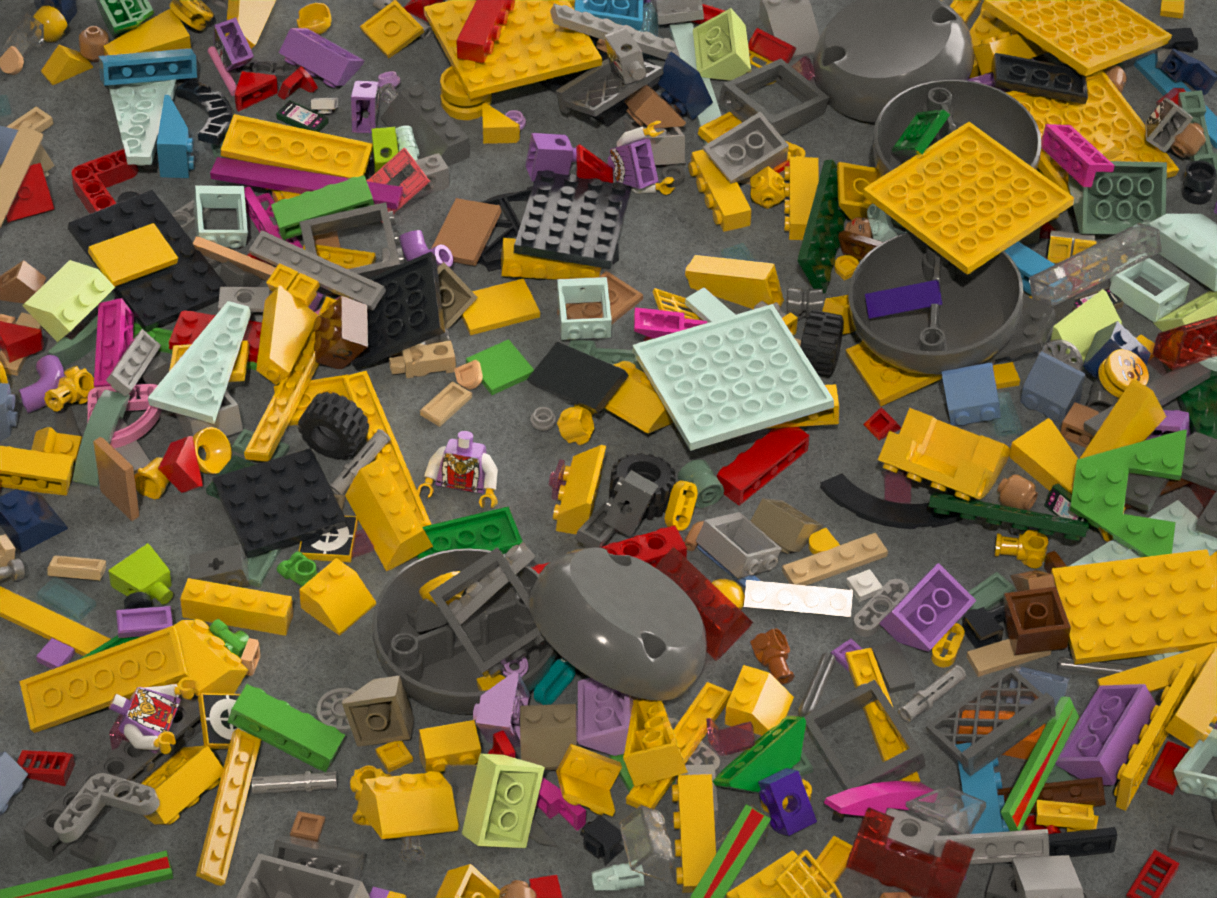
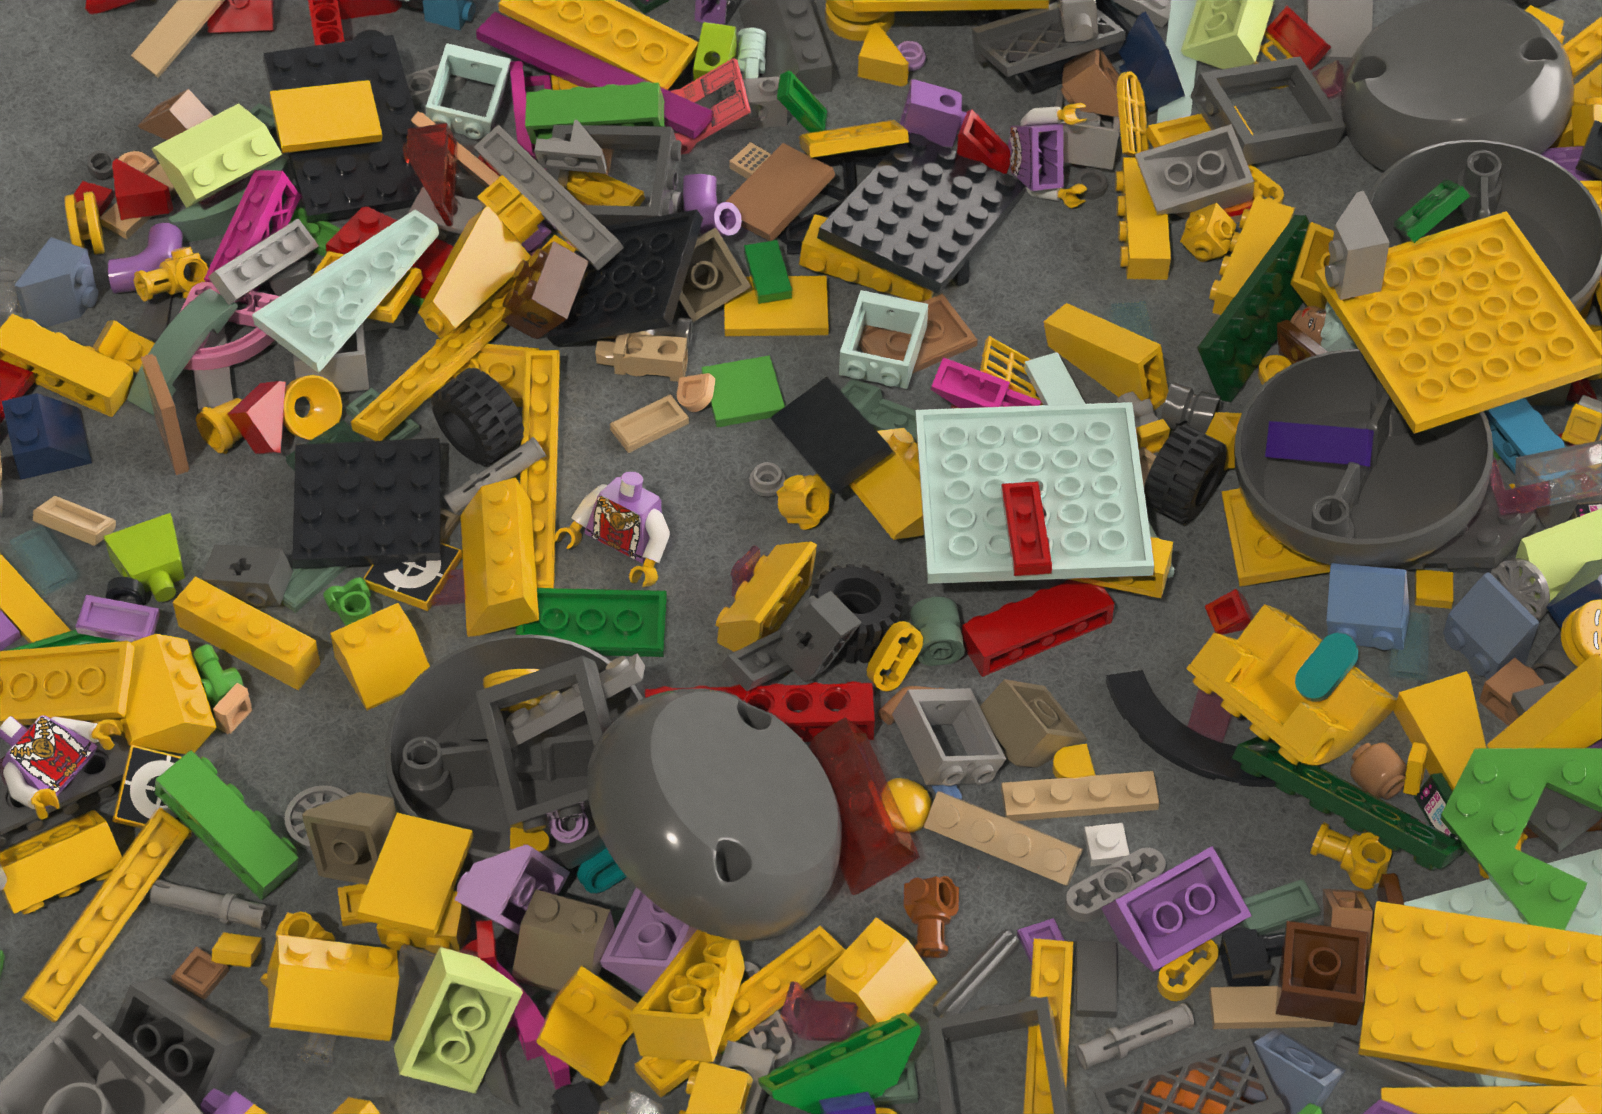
camera: 20 degrees right, 5 degrees up
none -> yellow tile [212,932,262,968]
none -> yellow tile [357,813,473,937]
none -> clear red slope [403,123,457,226]
none -> light grey slope [534,119,607,174]
none -> tan tile [730,142,771,179]
none -> green tile [744,240,792,304]
none -> green tile [777,70,828,133]
none -> yellow tile [799,120,909,158]
none -> red tile [1001,481,1052,576]
none -> yellow window [1117,72,1149,158]
none -> teal tile [1295,633,1358,702]
none -> light grey slope [1325,191,1390,300]
none -> yellow tile [1403,742,1428,796]
none -> clear pink bracket [1490,459,1551,515]

